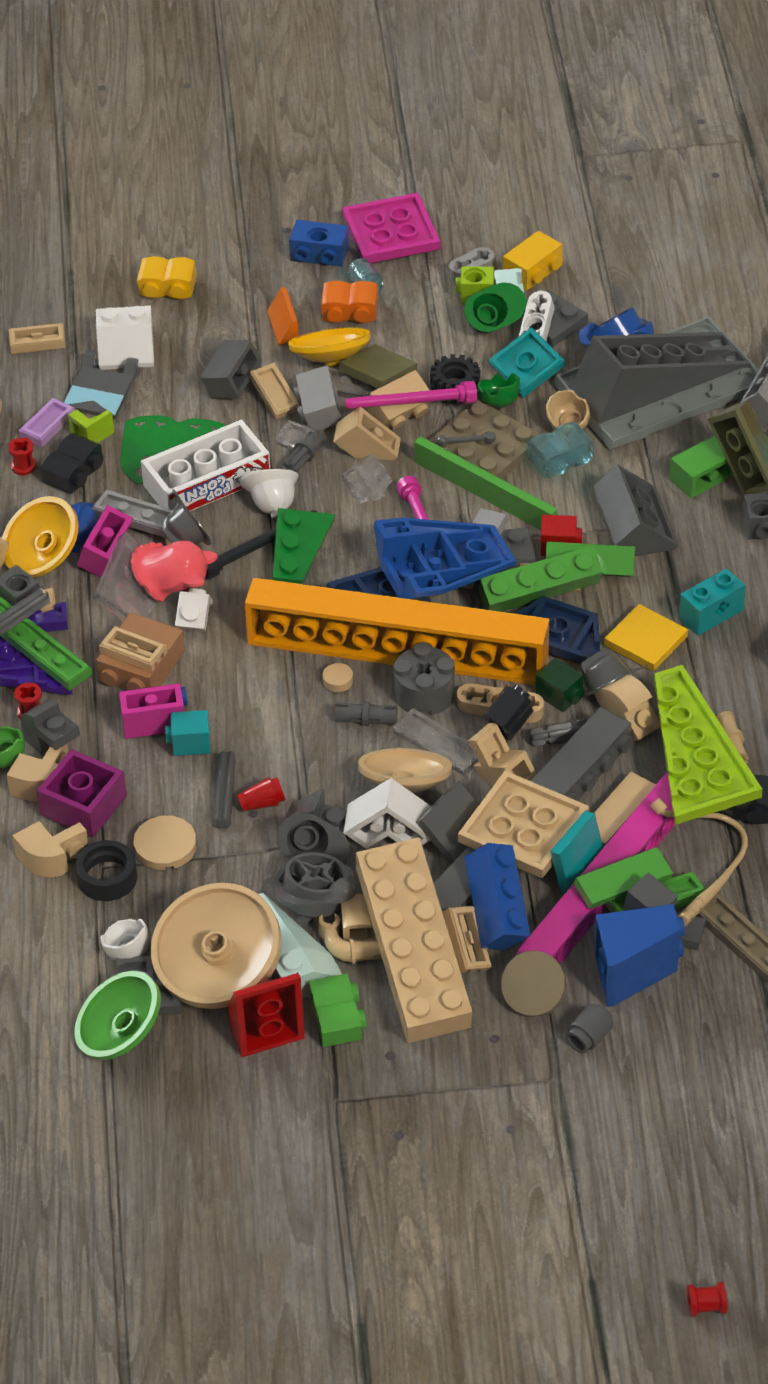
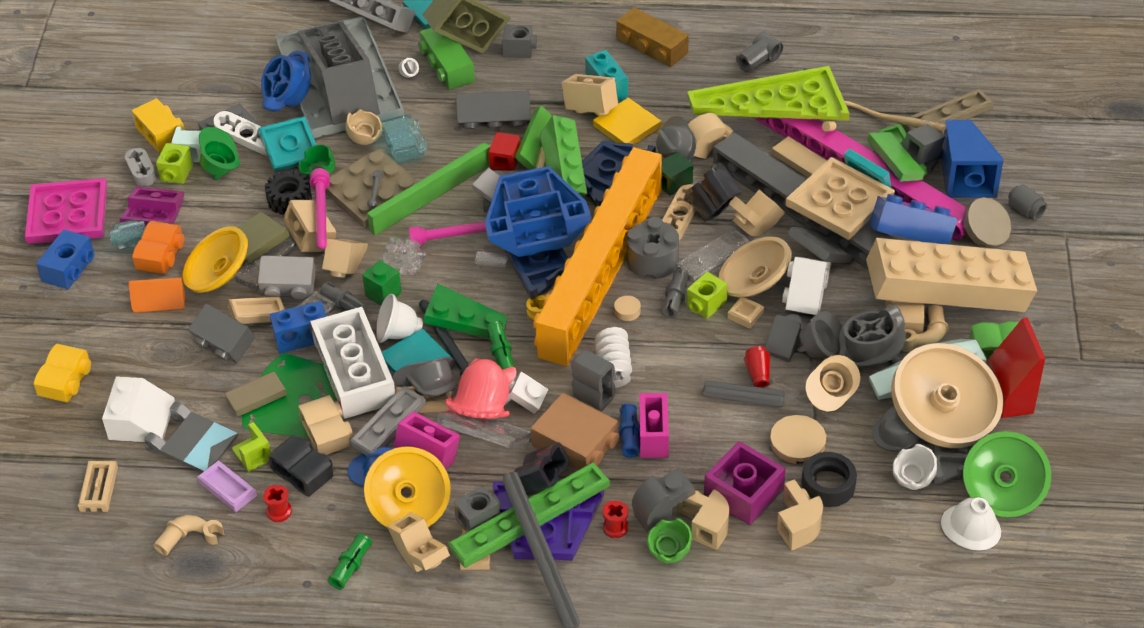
camera: 80 degrees left, 0 degrees up
tan tile [99,626,167,672] -> none
teal brick [165,710,211,756] -> none
none -> magenta slope [120,186,184,230]
none -> dark tan tile [224,372,287,417]
none -> blue brick [269,301,327,354]
none -> tan brick [298,395,353,455]
none -> green brick [362,260,402,306]
none -> teal tile [381,328,451,374]
none -> white hinge [398,58,419,78]
none -> green pin [486,321,517,371]
none -> black brick [515,442,570,495]
none -> tan brick [562,74,618,115]
none -> dark grey brick [571,349,615,411]
none -> white piece [595,327,632,388]
none -> lime brick [687,272,728,319]
none -> tan tile [727,297,764,329]
none -> tan piece [805,355,861,412]
none -> white hat [941,497,1001,551]

